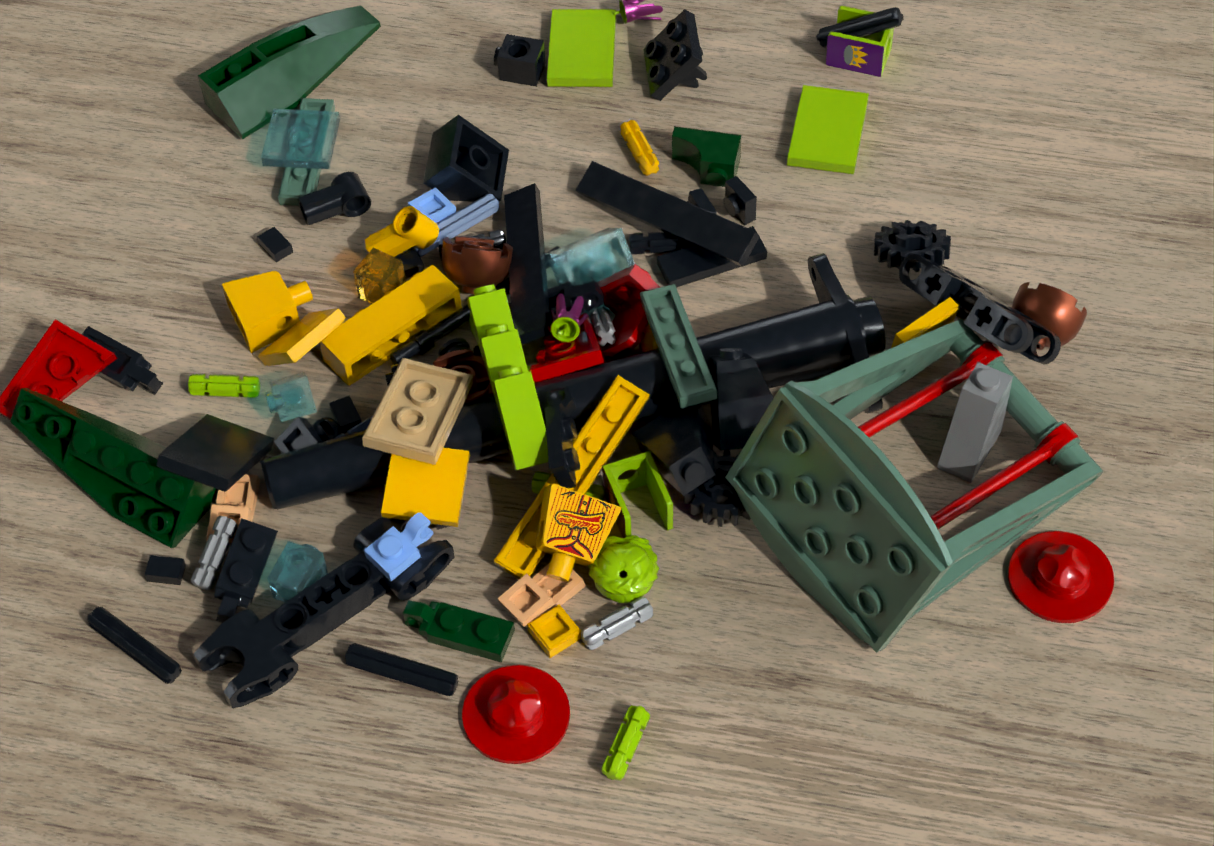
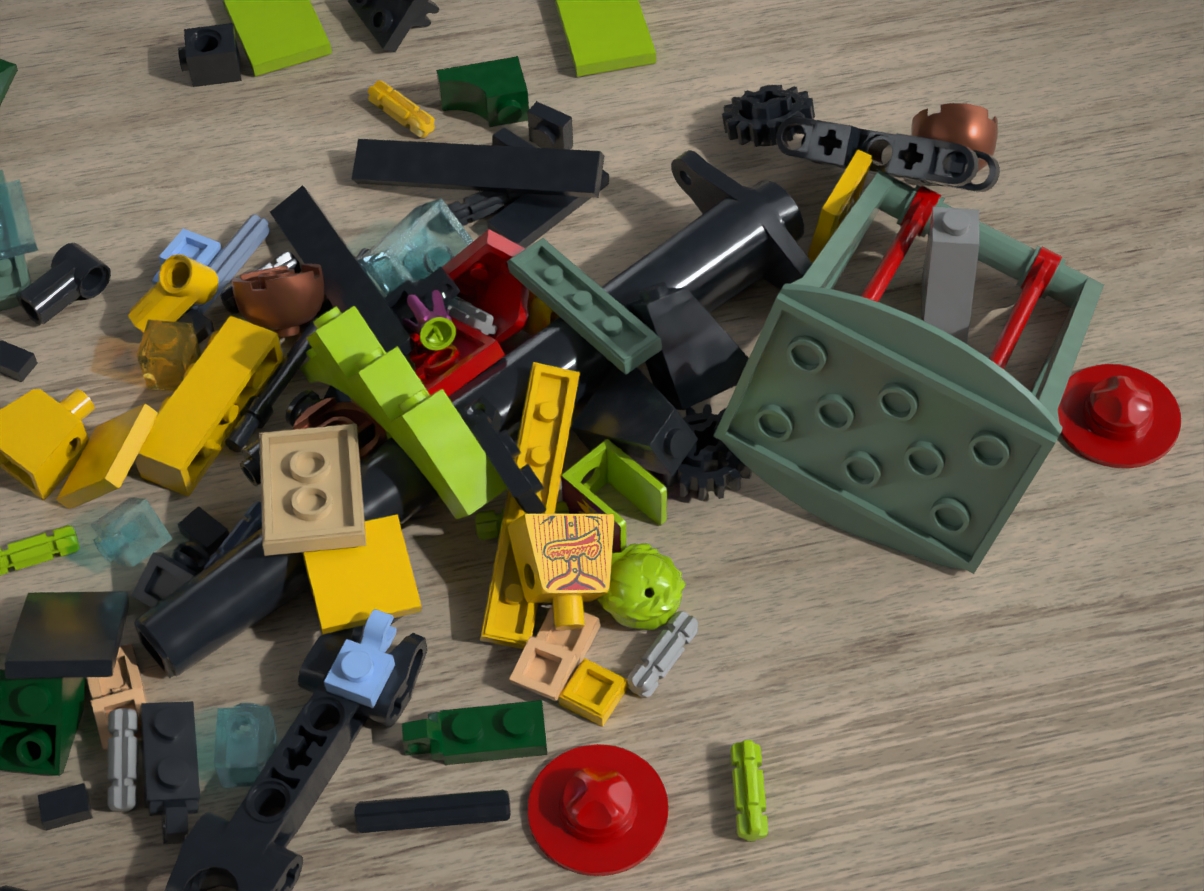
camera: 25 degrees left, 0 degrees up
black slope [423,115,509,202] -> none

